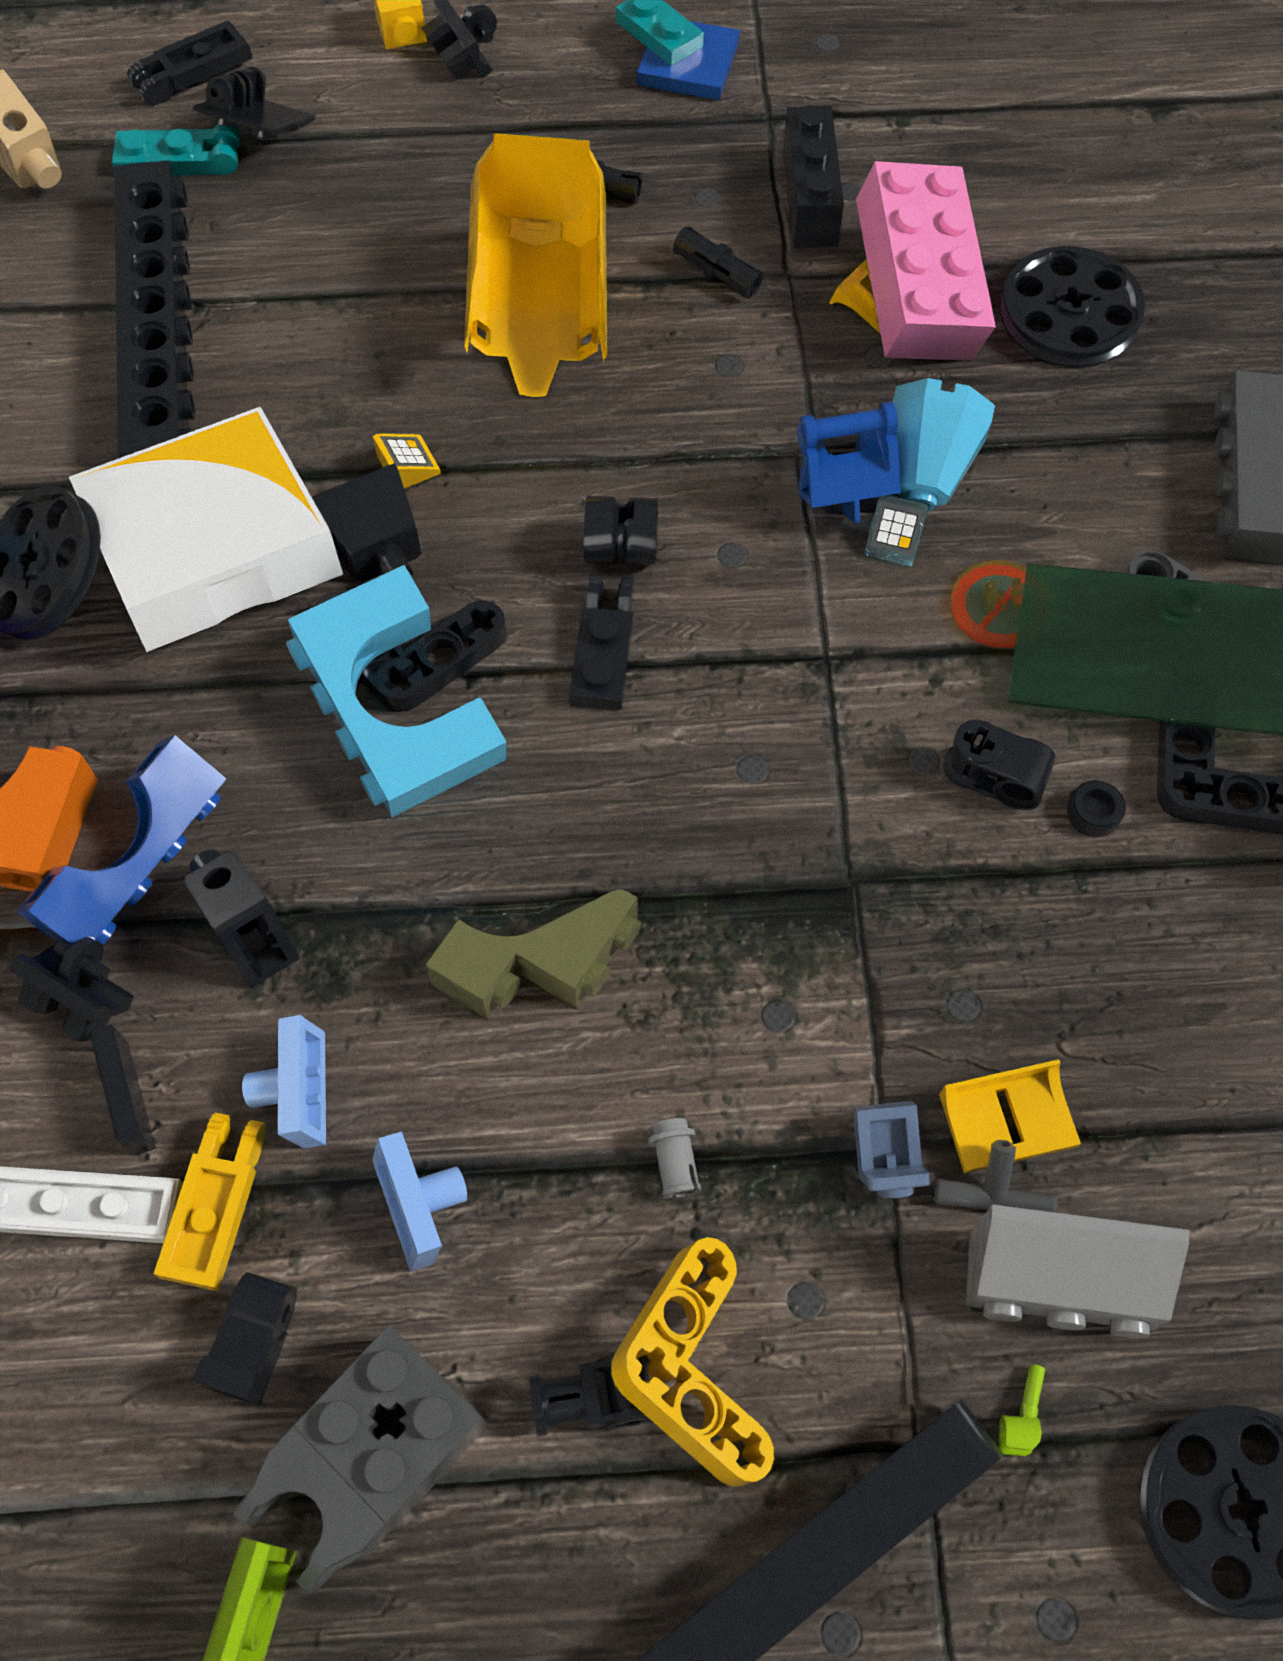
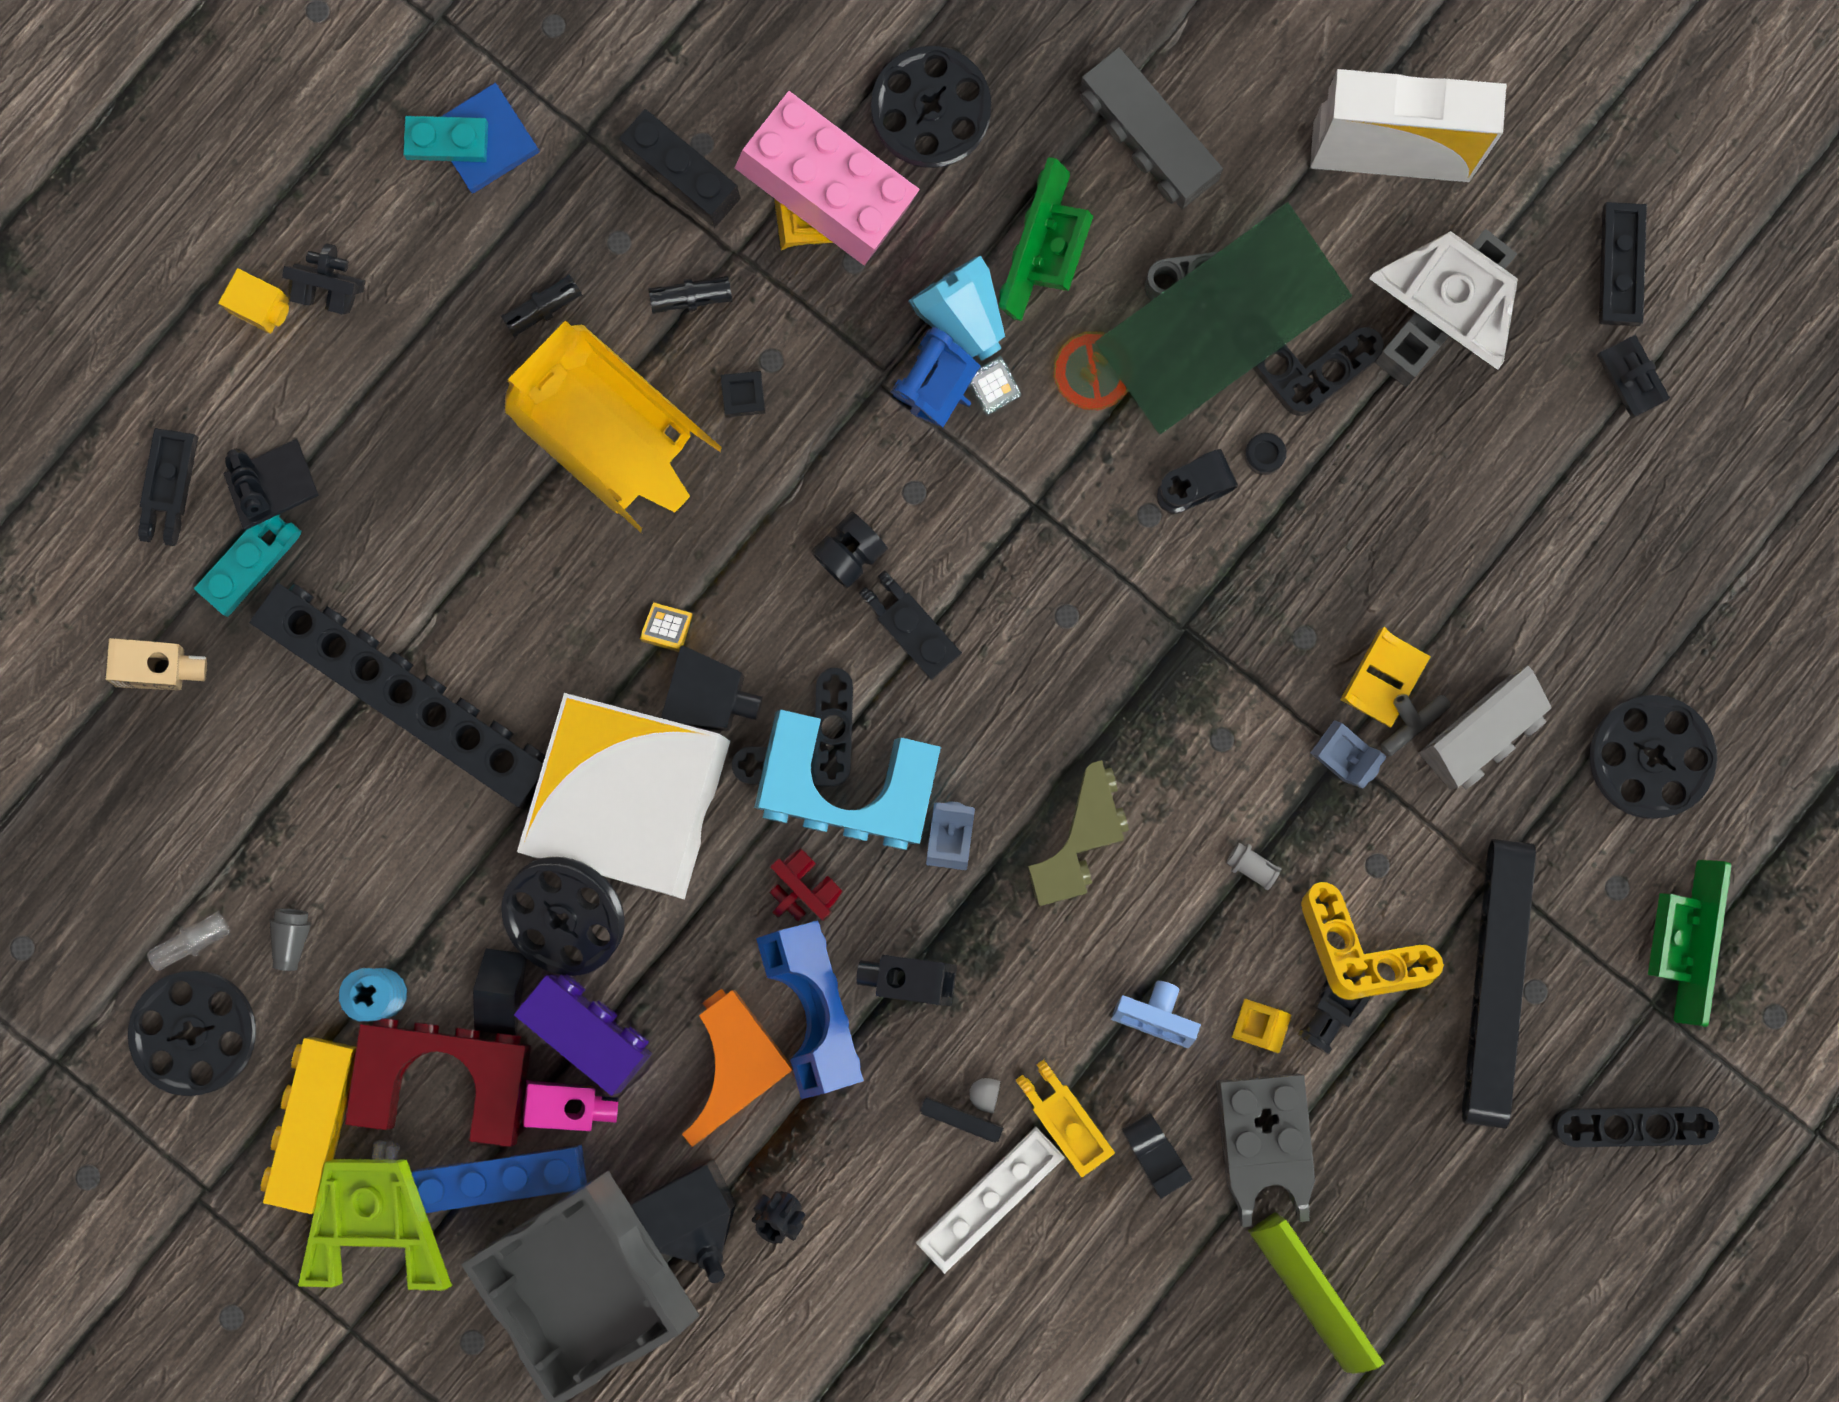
camera: 45 degrees left, 20 degrees up
black hips [11,936,134,1042] -> none
light blue tile [242,1015,326,1148] -> none
lime hand [998,1364,1045,1456] -> none
none -> black tile [721,371,766,418]
none -> dark red hips [769,848,843,922]
none -> sand blue bracket [926,802,975,870]
none -> light grey hinge [969,1078,1001,1113]
none -> green bracket [999,157,1093,321]
none -> yellow slope [1232,998,1291,1053]

